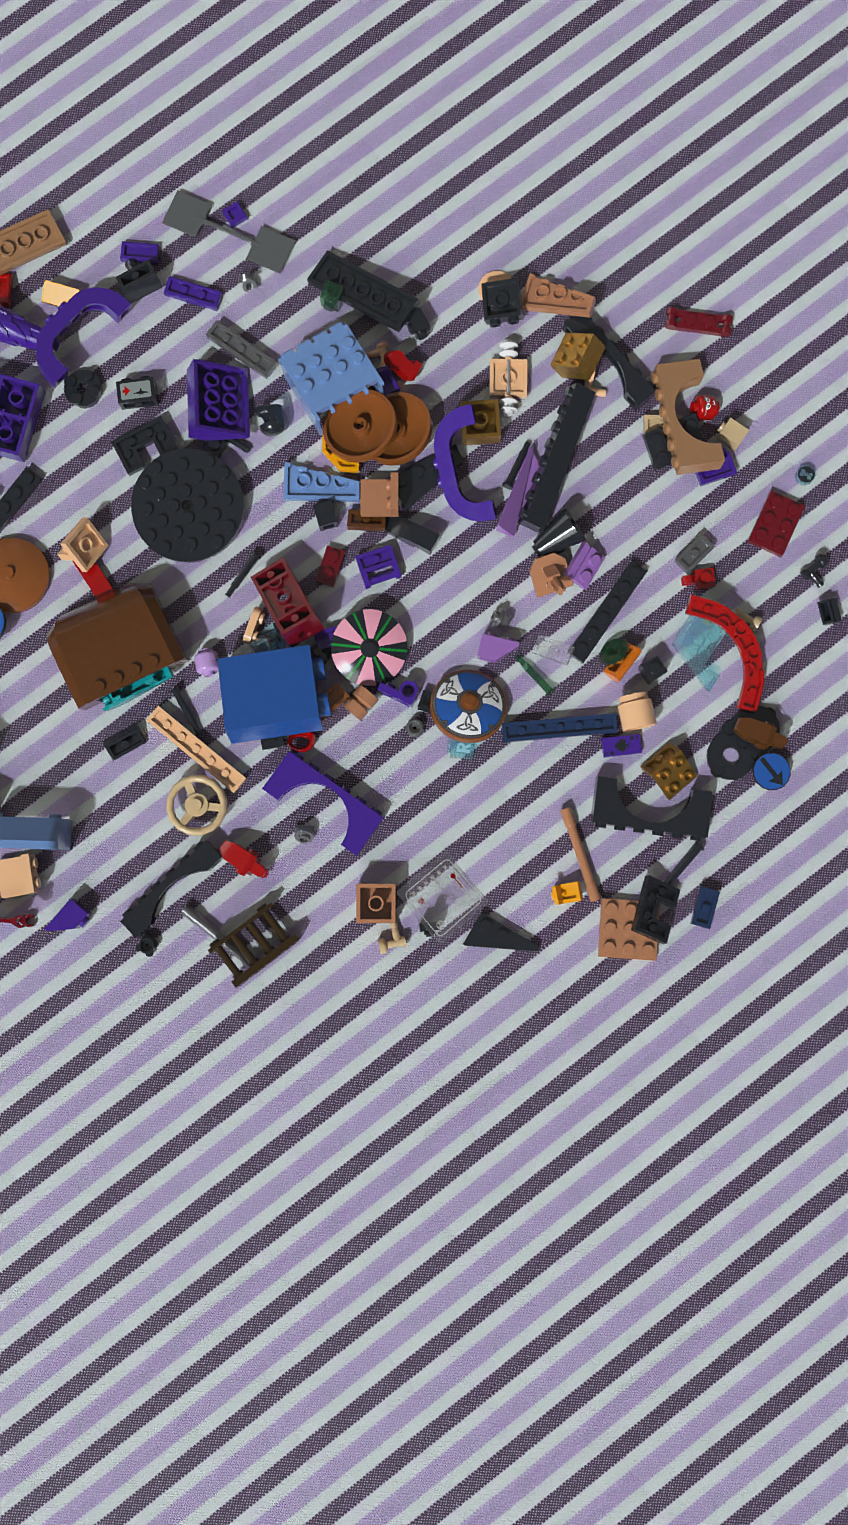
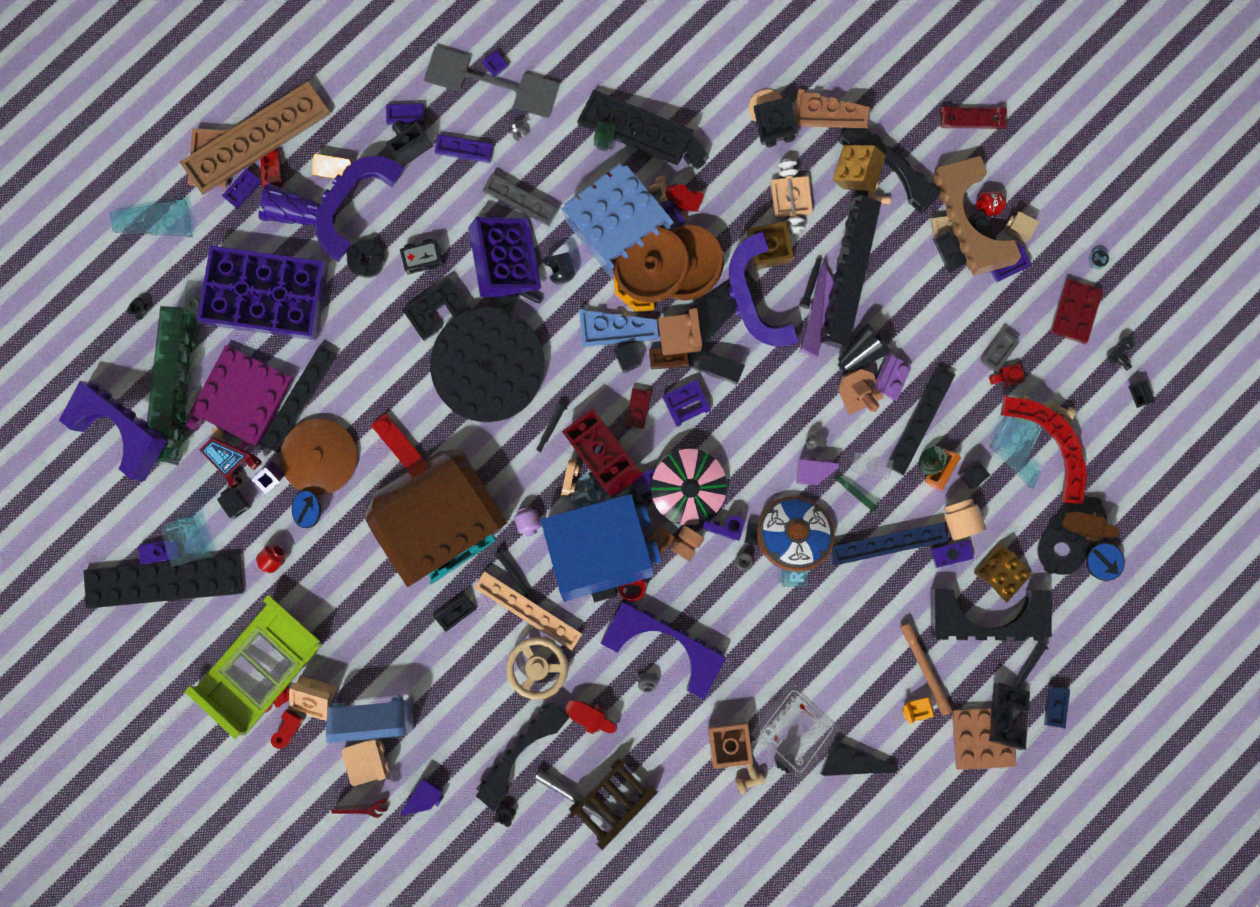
camera: 10 degrees left, 0 degrees up
light nougat bracket [57,517,109,572] -> none

